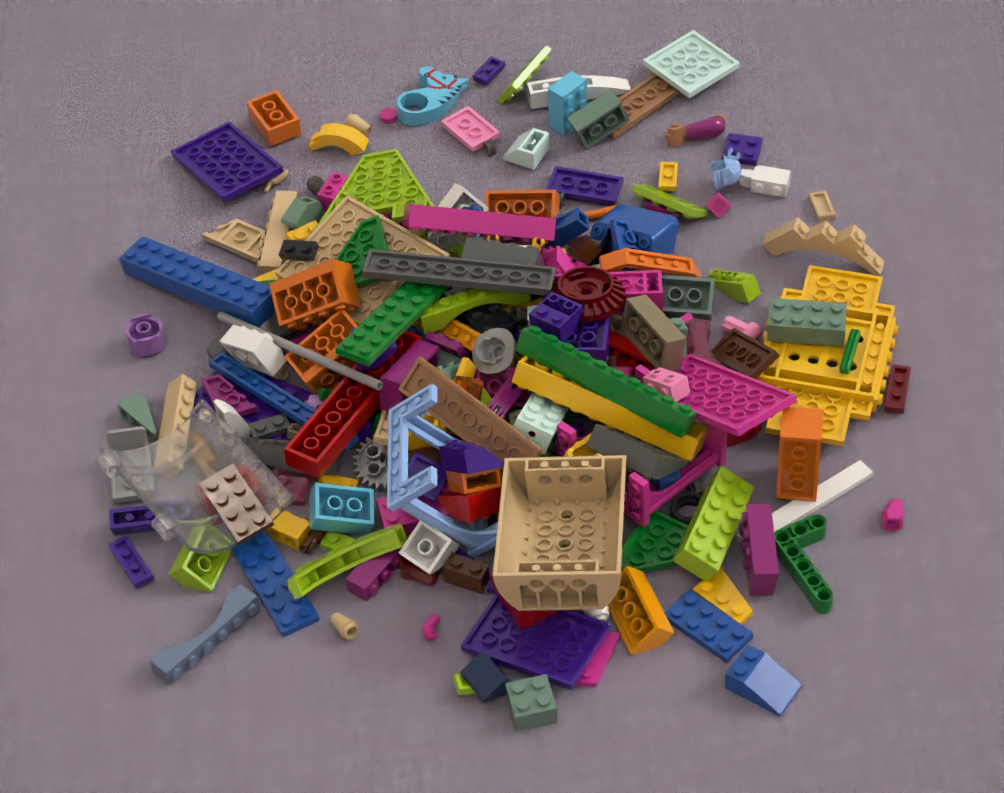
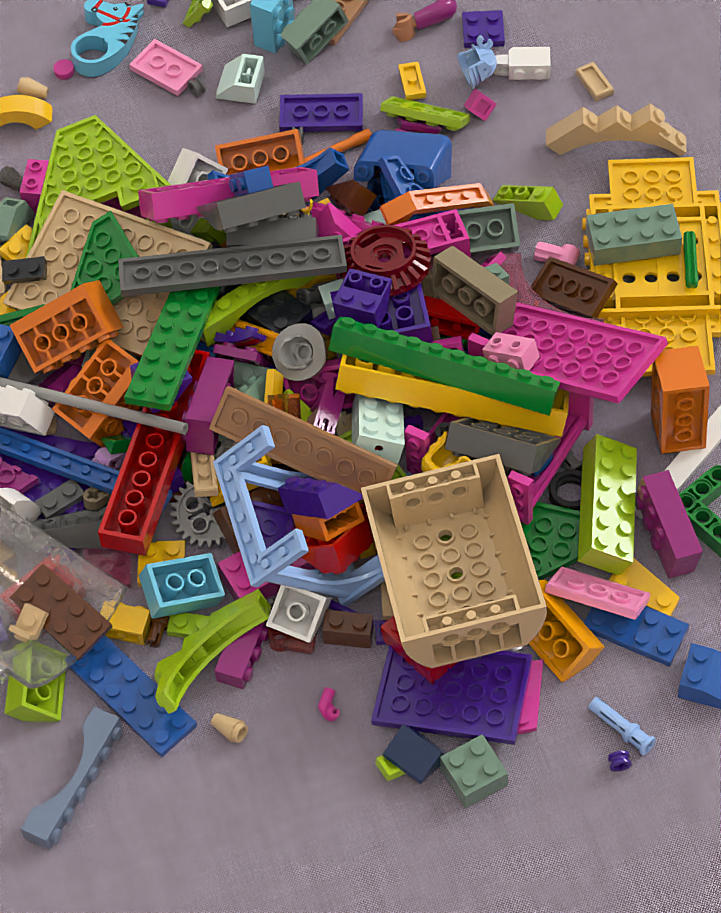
camera: 15 degrees left, 10 degrees up
none -> tan bracket [8,603,49,642]
none -> dark grey slope [197,181,306,233]
none -> dark purple slope [214,326,267,347]
none -> blue brick [229,166,273,196]
none -> bright pink tile [545,567,650,620]
none -> light blue pin [588,697,656,756]
none -> dark purple bush [608,750,632,771]

